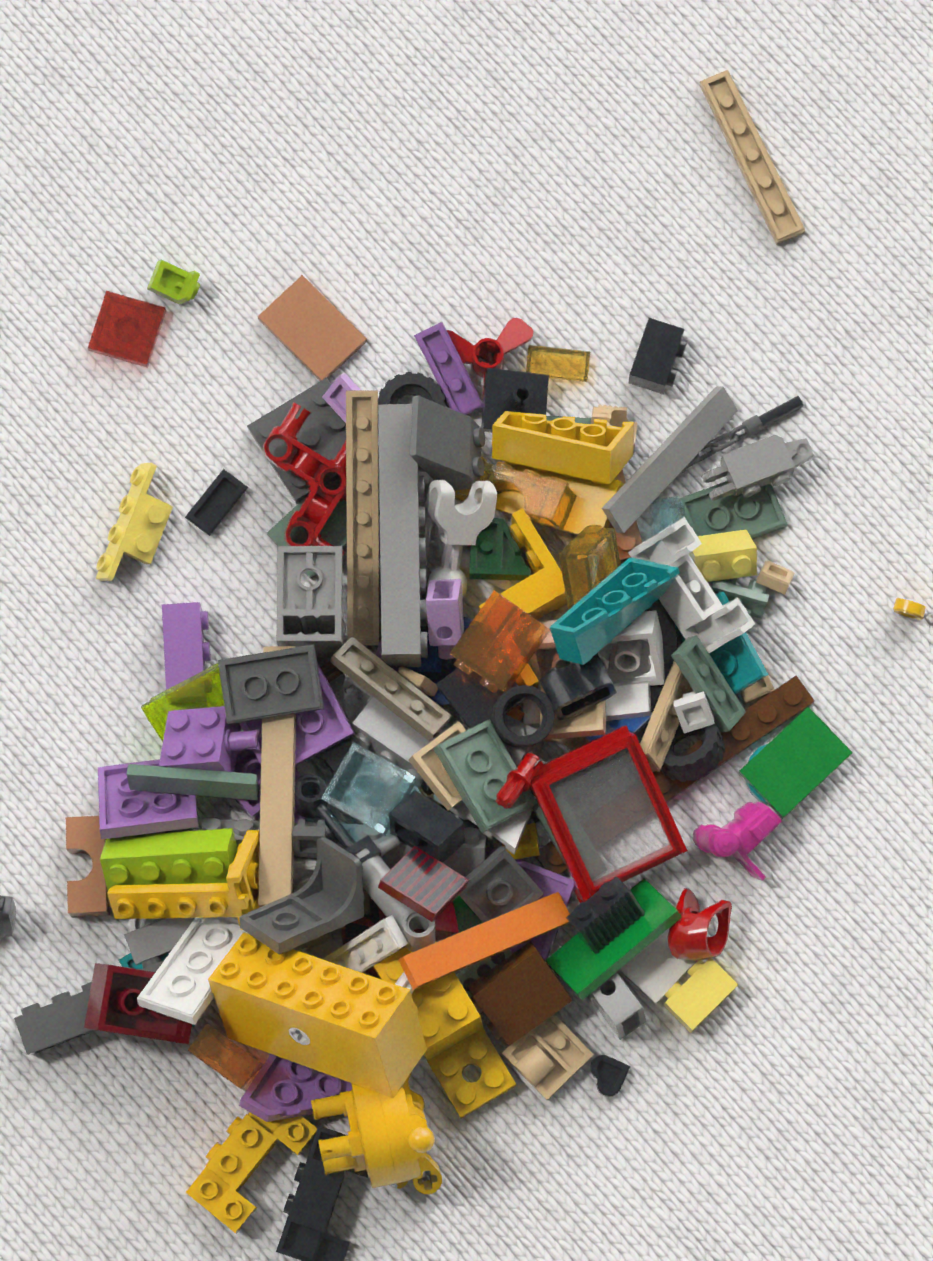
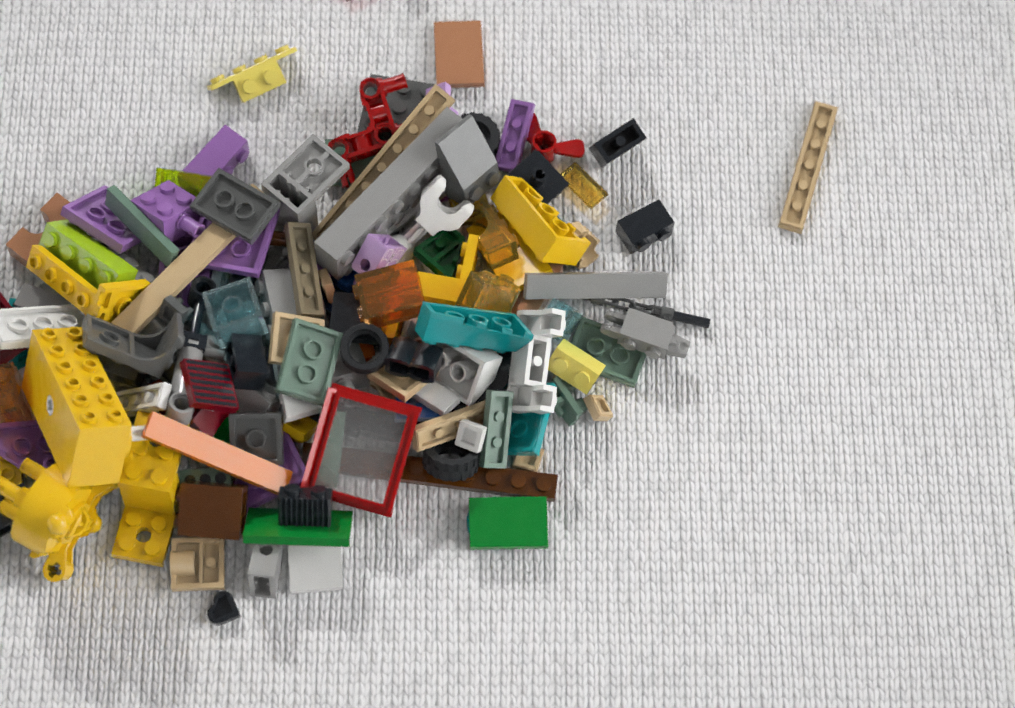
camera: 35 degrees right, 10 degrees down
black tile [185,469,248,536] -> none
red axle [496,753,543,809] -> none
light yellow brick [663,958,738,1033] -> none
red helmet [667,888,732,961] -> none
dark pink piece [693,802,782,881] -> none
yellow tile [893,598,926,620] -> none
none -> black brick [589,118,647,168]

